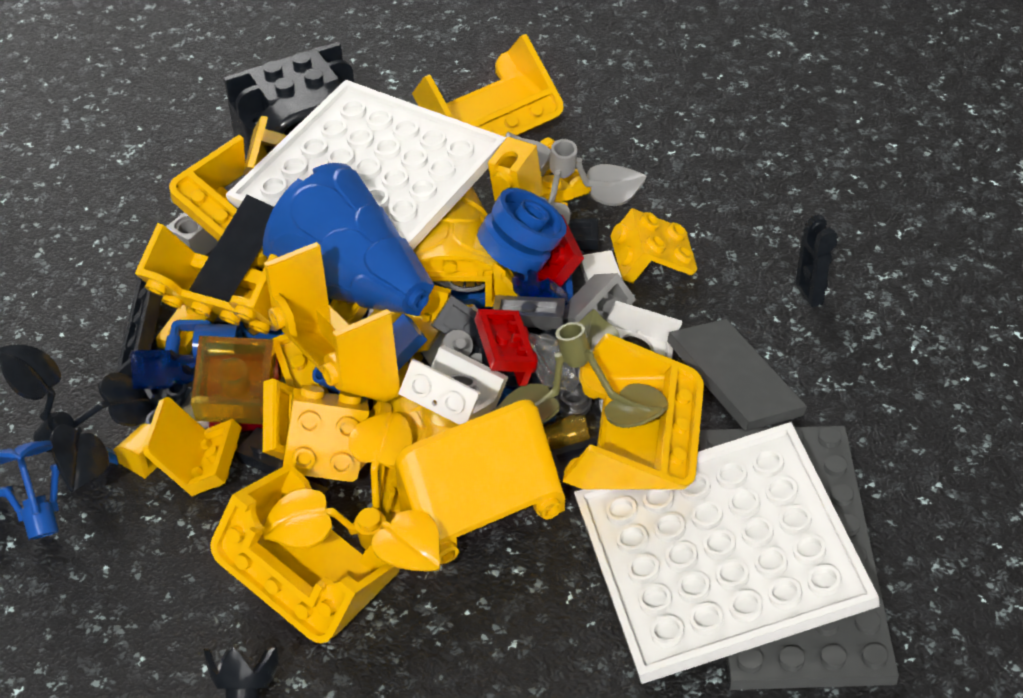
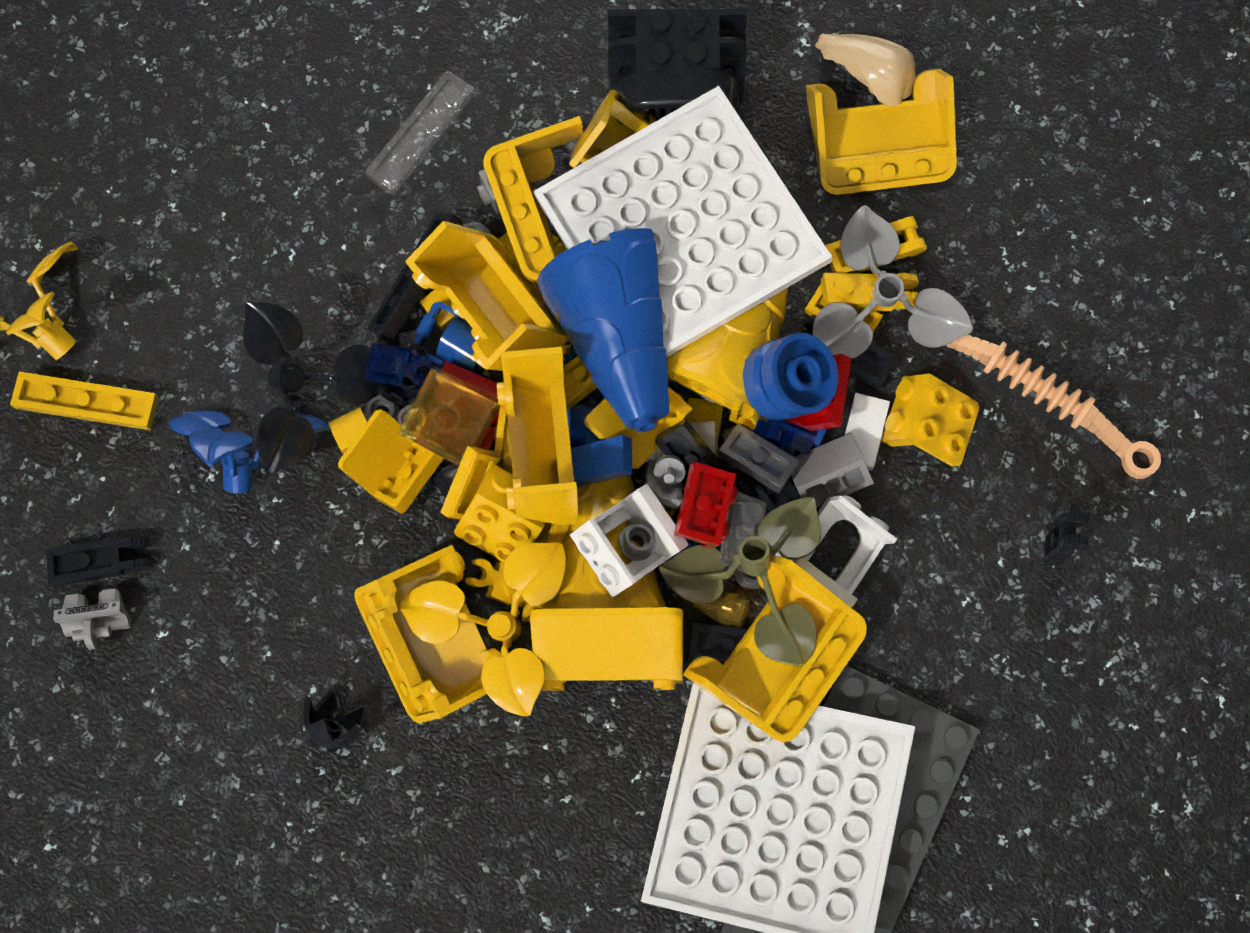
camera: 30 degrees right, 30 degrees up
black sticker [189,194,274,302] -> none
yellow brick [488,136,544,201] -> none
dark grey tile [667,319,807,431] -> none
none -> clear plate [365,70,475,195]
none -> yellow plate [465,559,524,608]
none -> tan hair [815,33,916,106]
none -> light nougat piece [945,334,1161,479]

